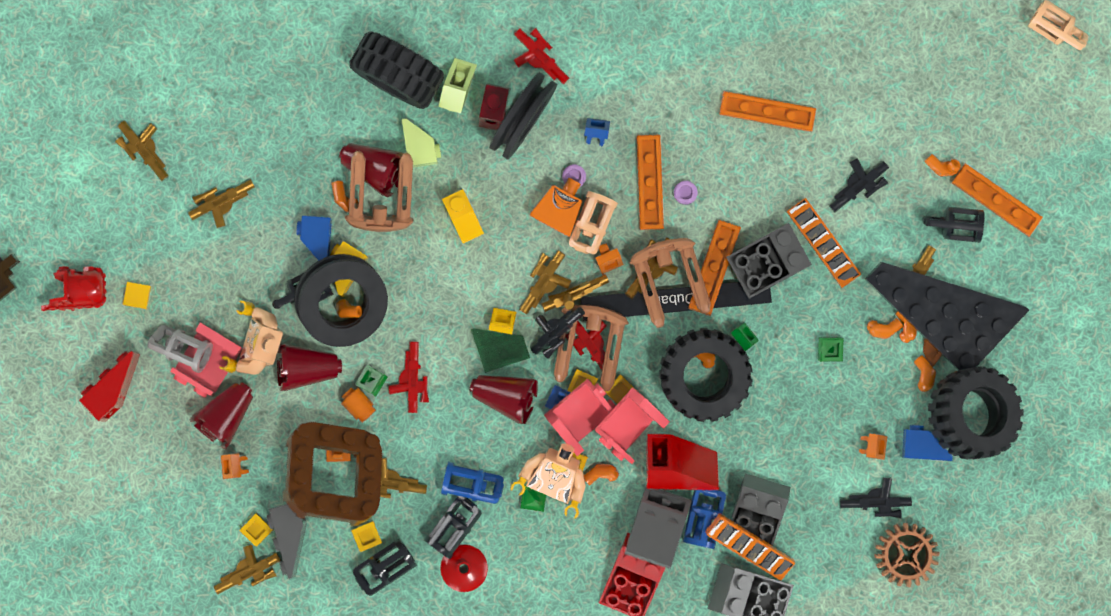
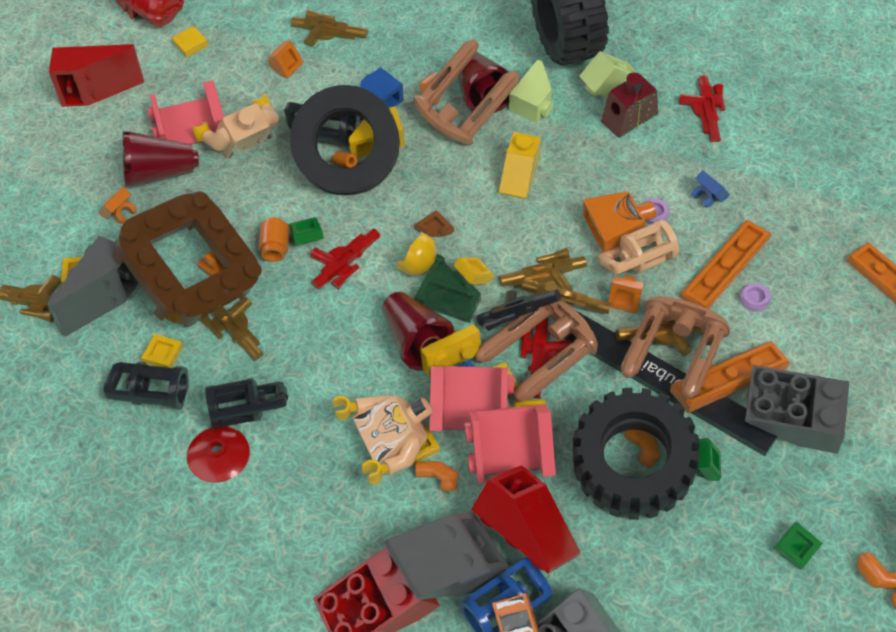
camera: 45 degrees right, 30 degrees down
light grey piece [148,325,213,373] -> none
dark red cone [277,344,342,391] -> none
blue piece [441,462,504,504] -> none
black tyre [489,72,557,160] -> none
green tile [520,485,546,512] -> none
tile [786,198,861,288] -> none
none -> orange tile [267,40,304,78]
none -> yellow hair [396,232,437,276]
none -> dark orange tile [414,210,455,237]
none -> yellow plate [420,324,481,378]

